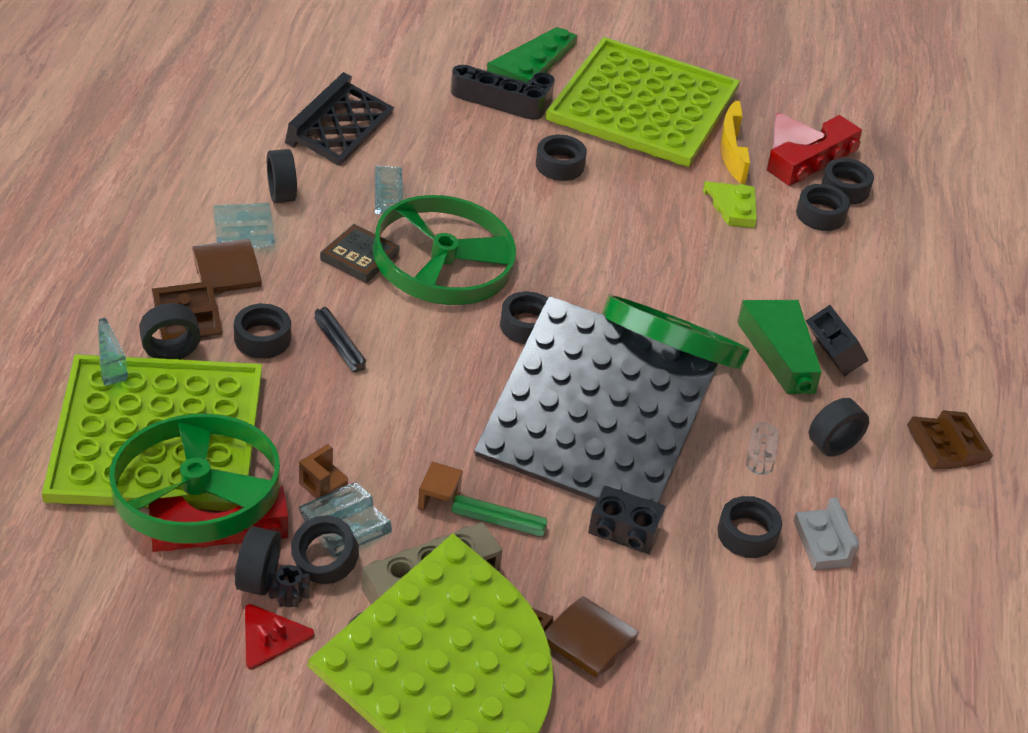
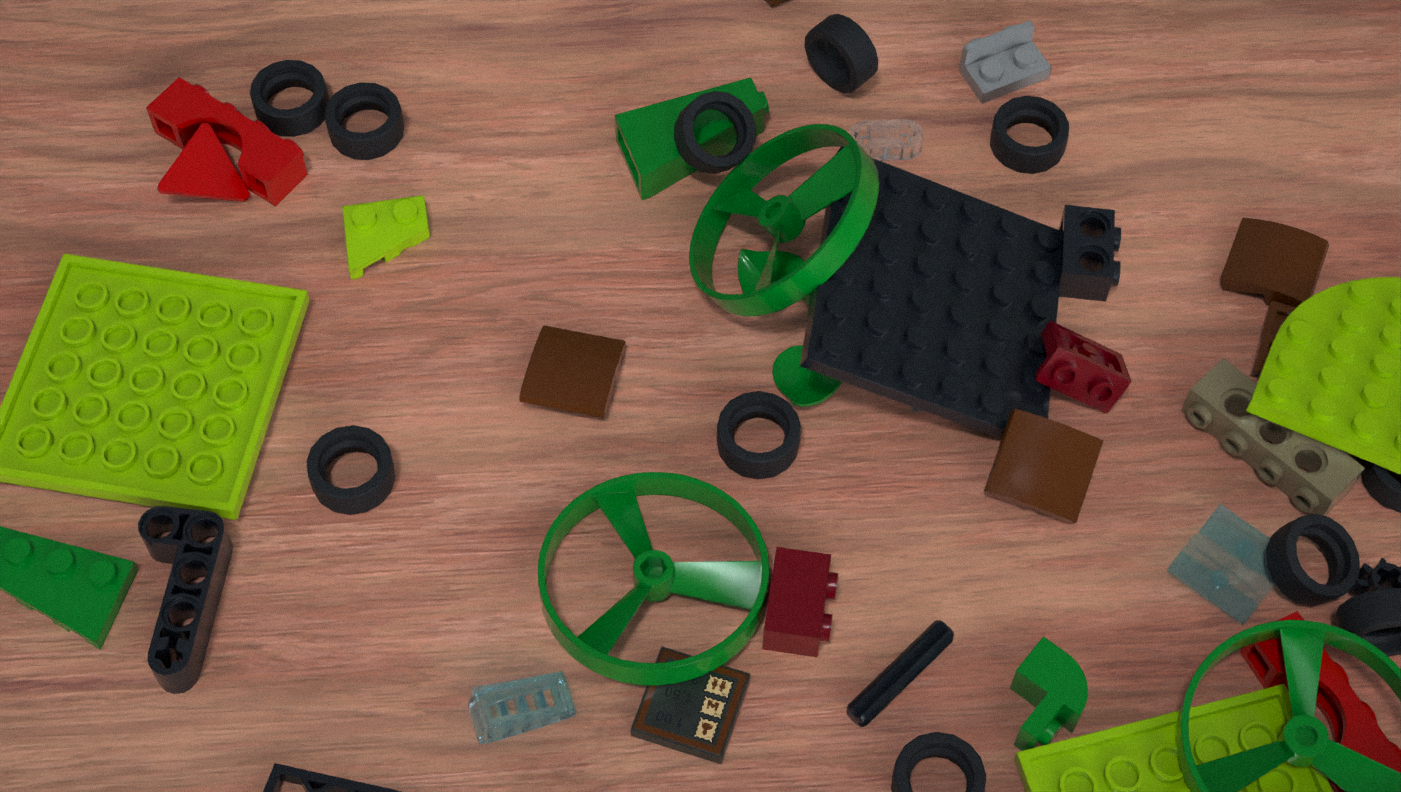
camera: 100 degrees left, 15 degrees up
dark orange panel [299,444,348,502] -> none
dark orange panel [418,461,463,511] -> none
green axle [452,495,547,537] -> none
yellow slope [720,101,750,184] -> none
black brick [806,305,869,377] -> none
none -> reddish brown slope [519,325,626,418]
none -> black tyre [674,91,756,174]
none -> dark red brick [762,547,838,657]
none -> reddish brown slope [984,409,1103,524]
none -> green brick [1010,636,1088,751]
none -> dark red bracket [1035,320,1132,413]

